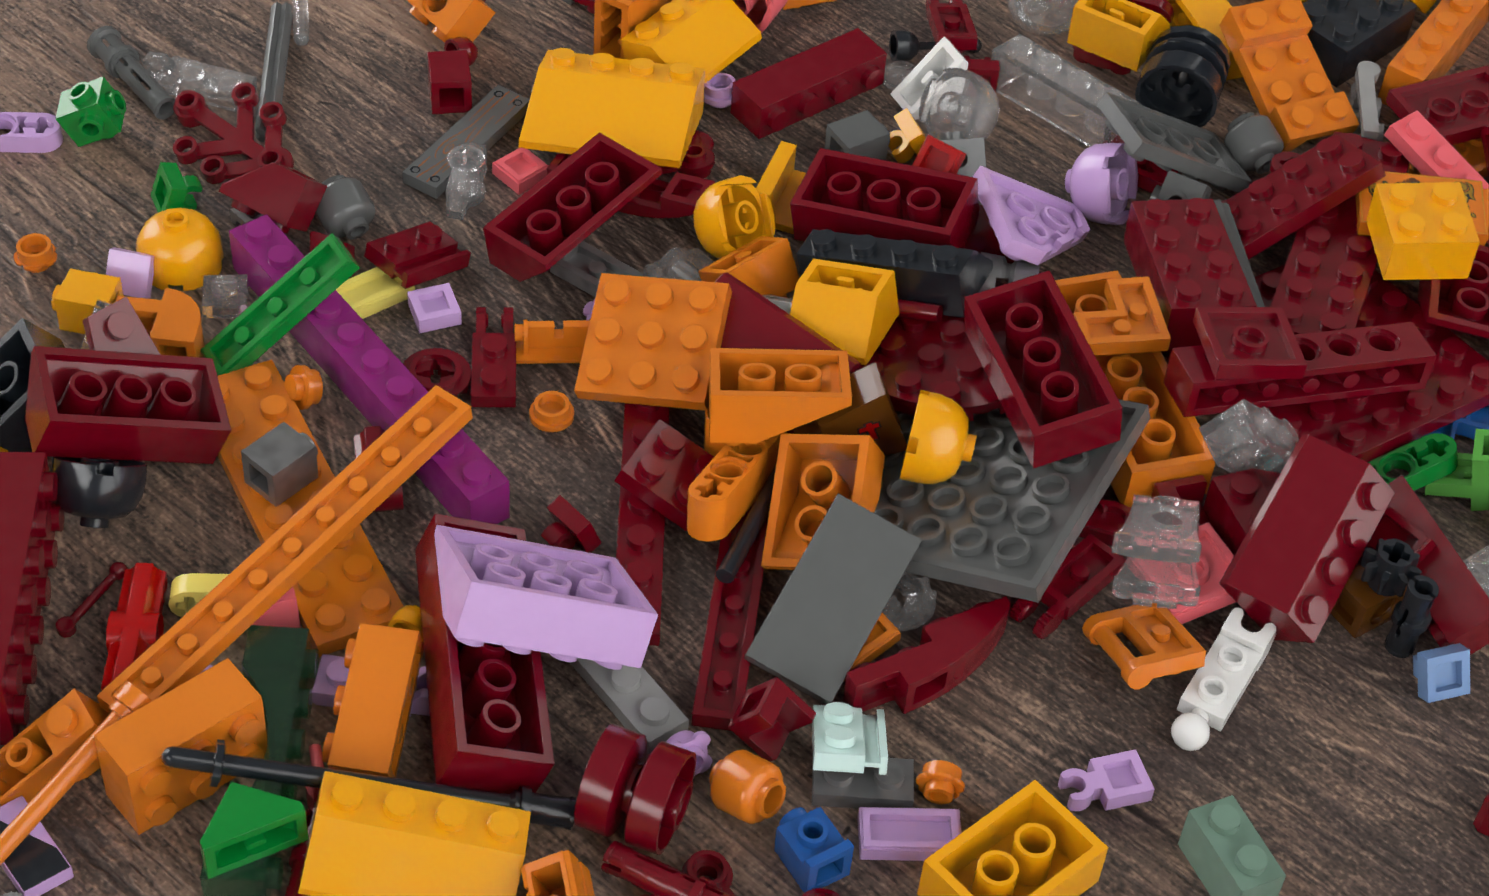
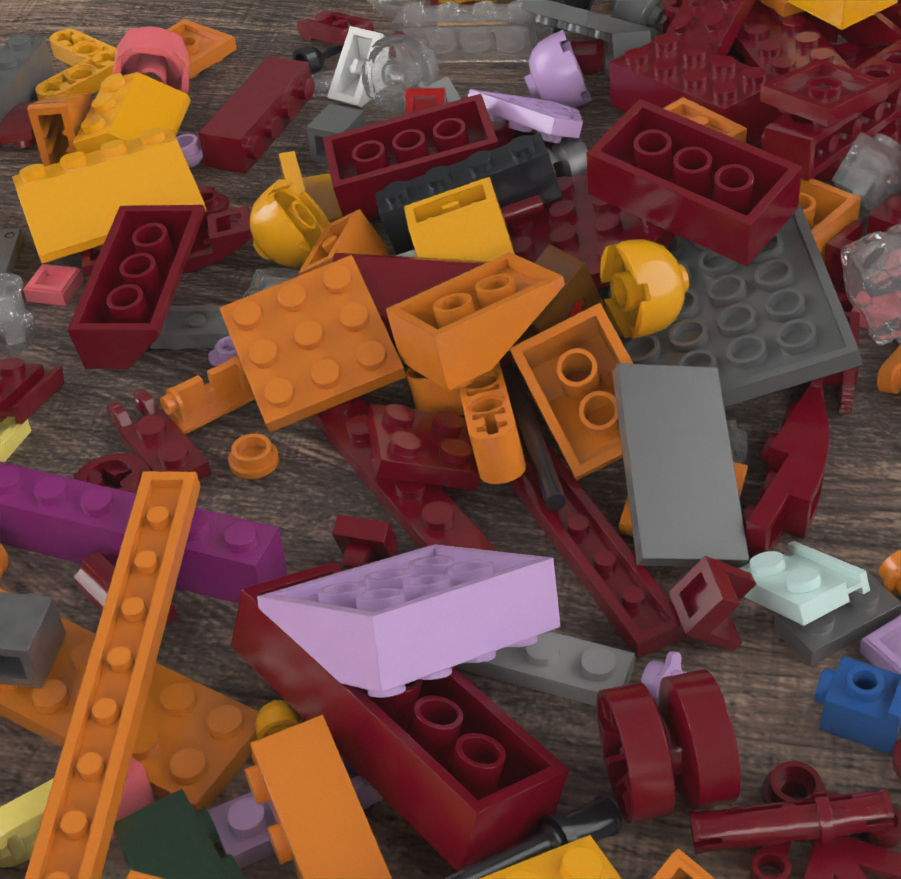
camera: 25 degrees left, 5 degrees down
lavender plate [407,283,462,333] -> none
orange head [709,749,786,824] -> none
light orange tile [888,108,926,164] -> none

